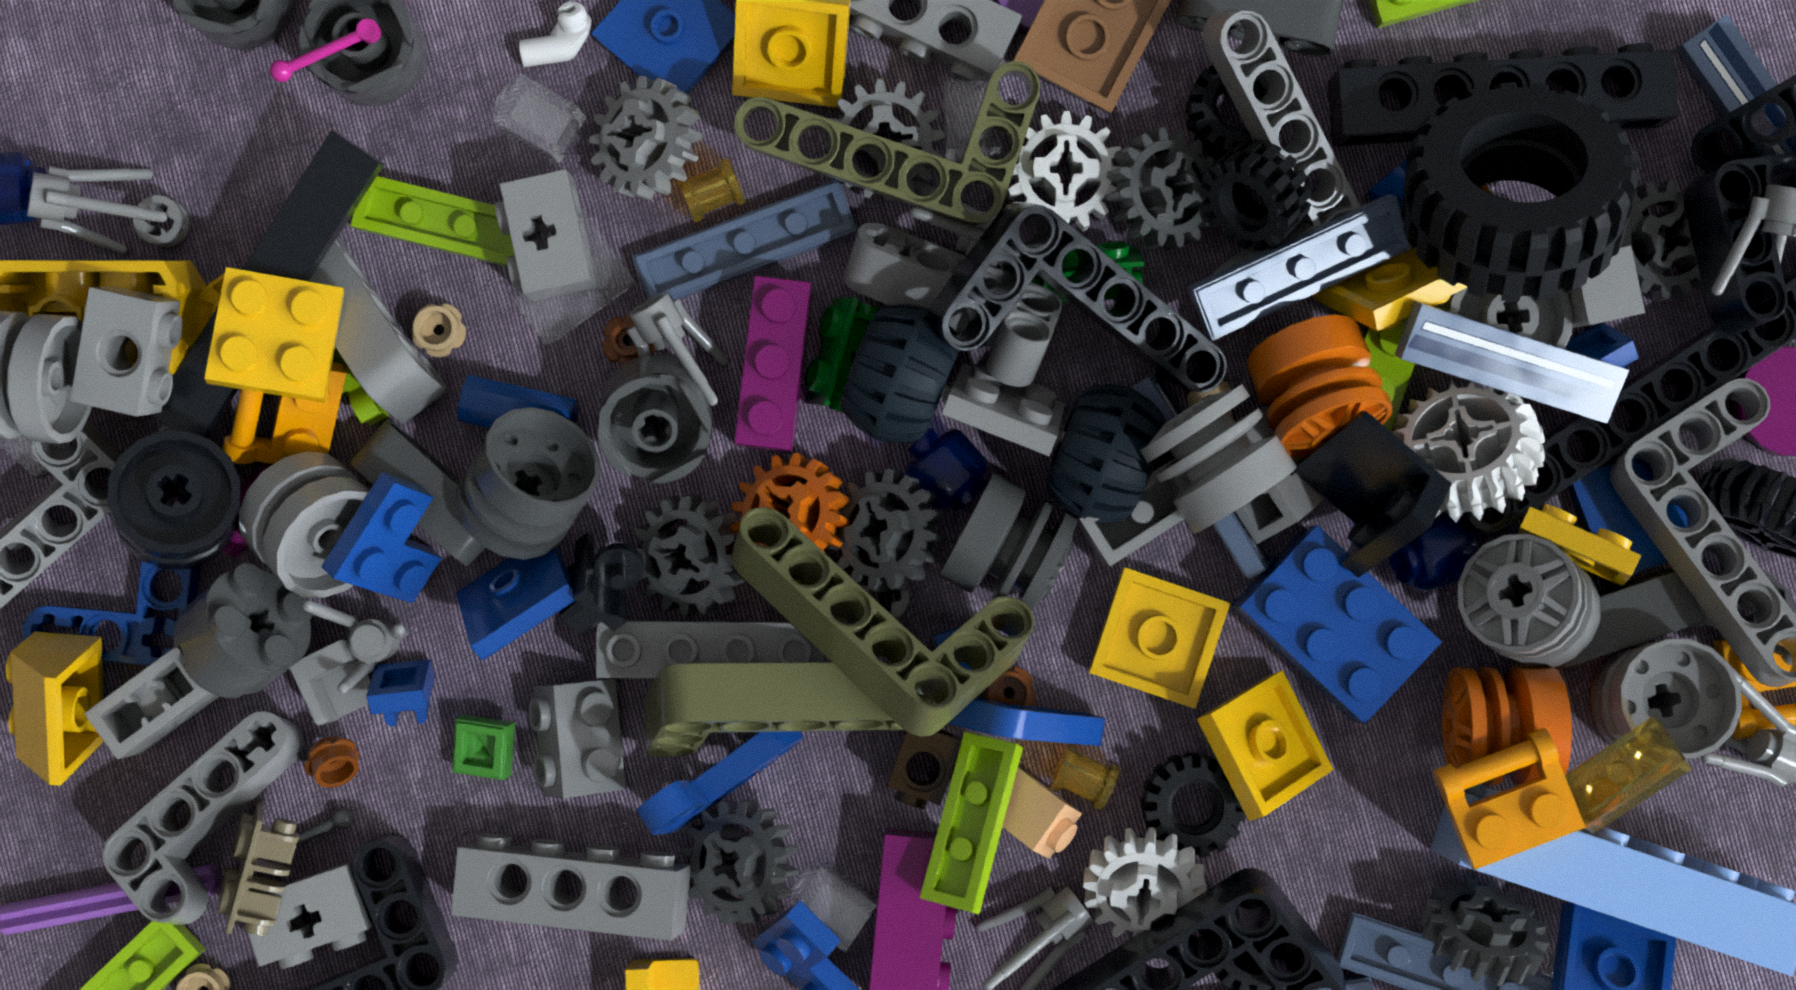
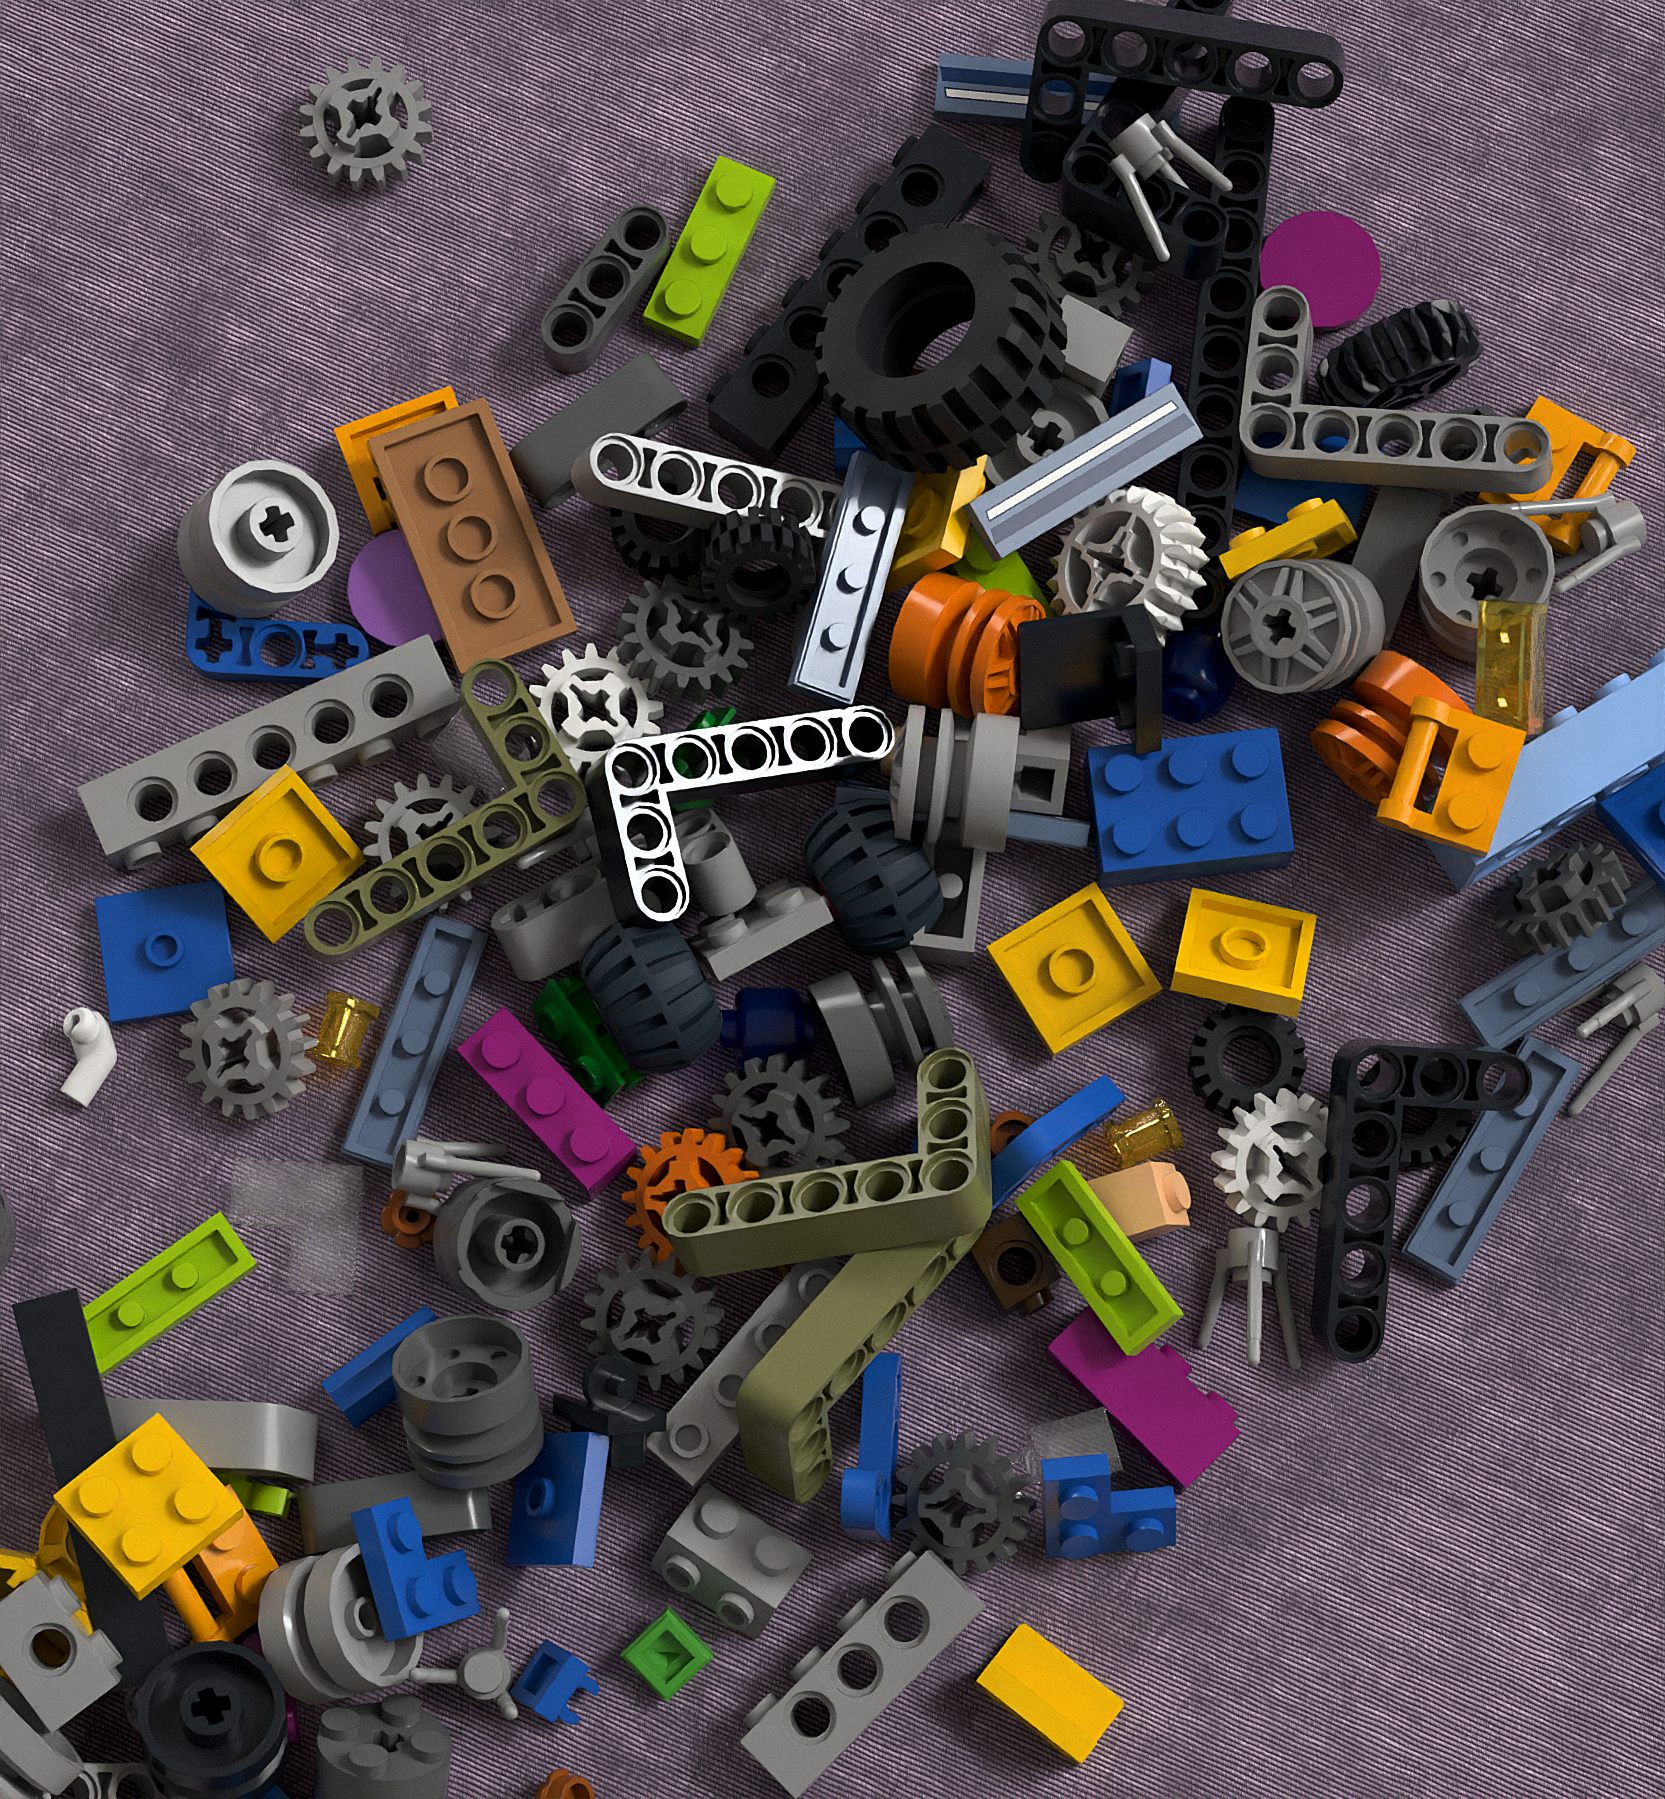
camera: 55 degrees left, 10 degrees down
light grey panel [290,640,372,726] -> none
tan plate [411,304,466,357] -> none
clear brick [492,73,586,165] -> none
light grey brick [495,169,598,302] -> none

